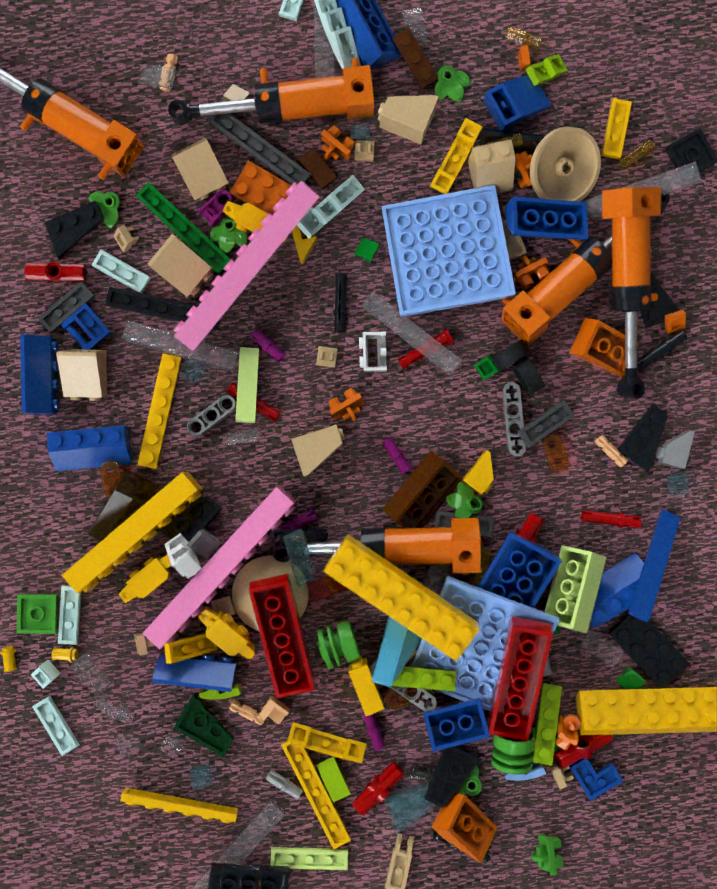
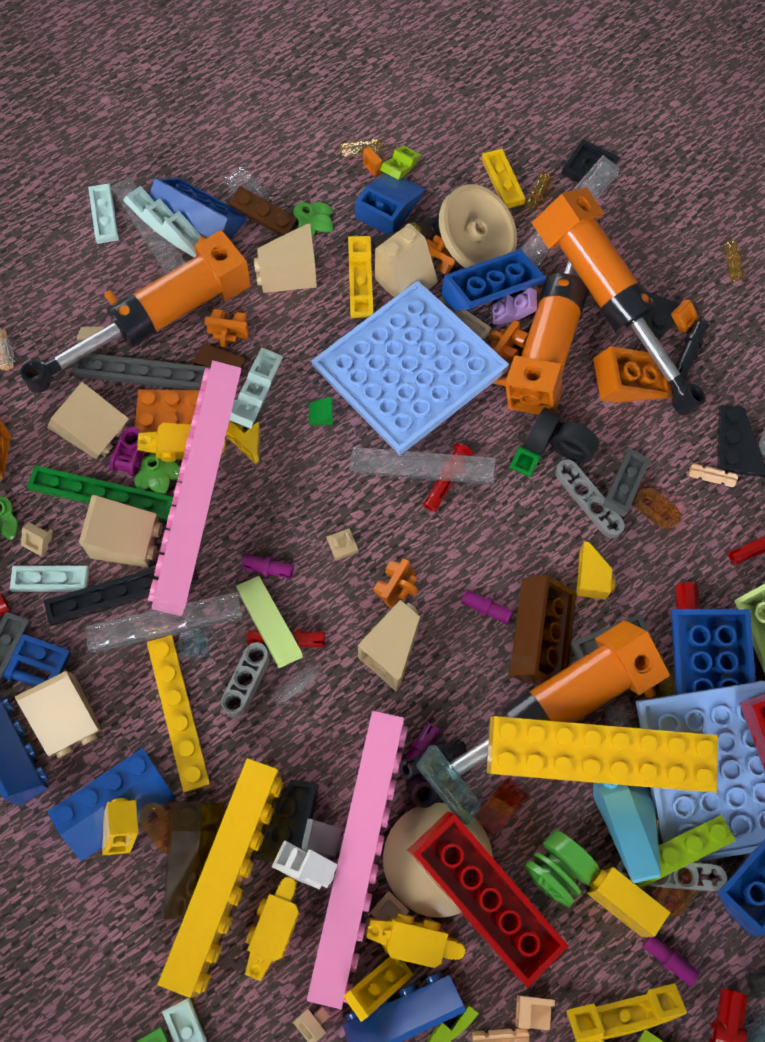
camera: 30 degrees left, 20 degrees down
black pin [333,274,348,333] -> none
clear light blue slope [351,125,370,139] -> none
tan tile [354,140,374,162] -> none
white window [359,332,387,372] -> none
bright green plate [446,482,483,518] -> none
none -> yellow slope [102,798,138,855]
none -> lavender slope [492,287,537,325]

